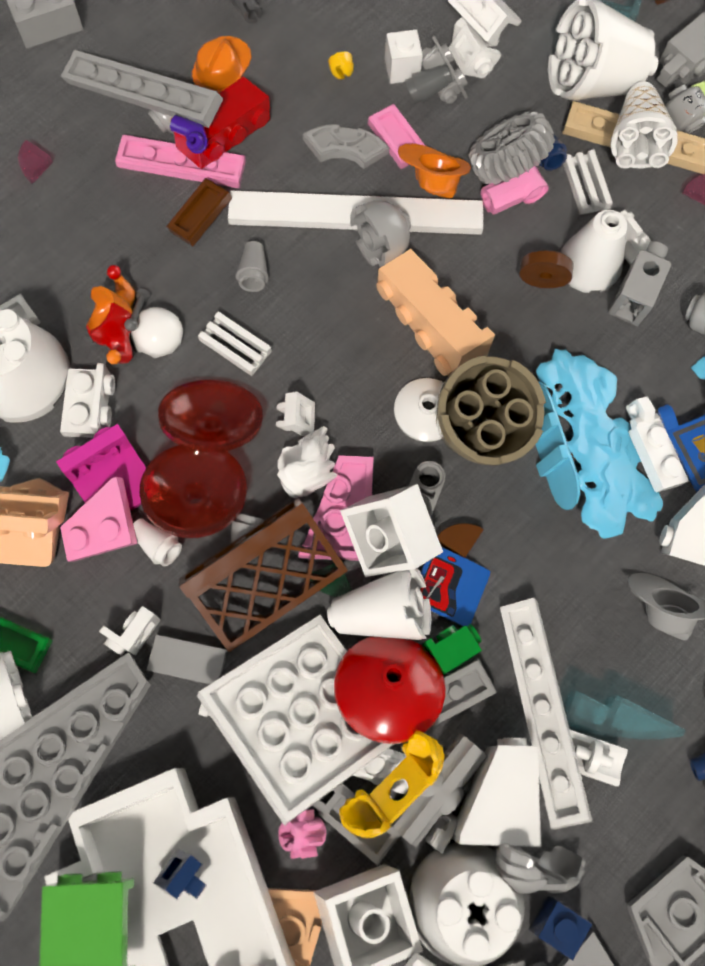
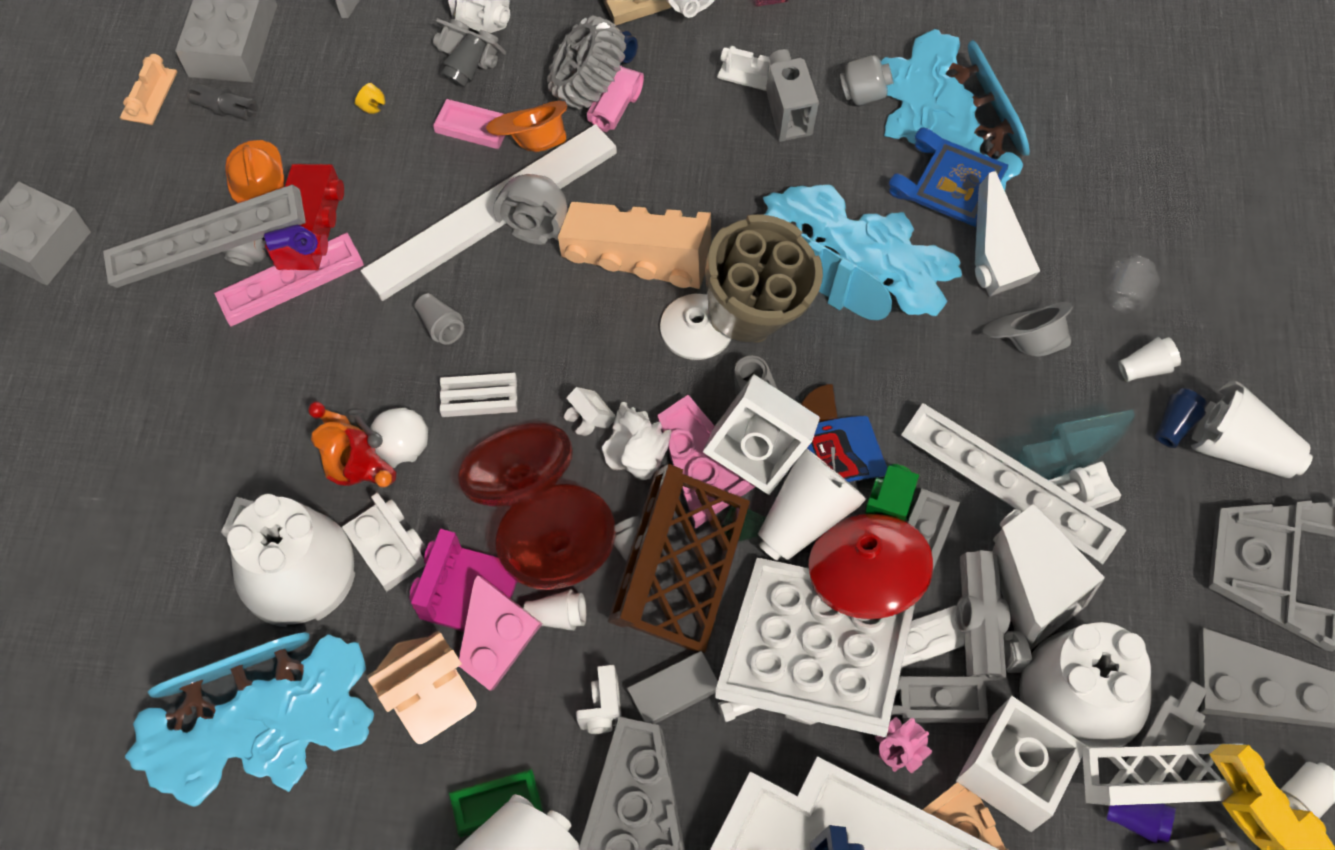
camera: 30 degrees left, 10 degrees down
clear pink tile [18,140,53,184] -> none
reddish brown tile [166,178,232,247] -> none
light grey tile [303,124,389,169] -> none
yellow piece [339,731,444,838] -> none
white brick [385,30,423,84] -> none
light grey piece [495,843,585,894] -> none
reddish brown piece [519,251,574,289] -> none
dark blue brick [529,896,592,961] -> none
white cone [561,210,627,293] -> none
white tile [563,150,613,215] -> none
white hinge [626,396,689,493] -> none

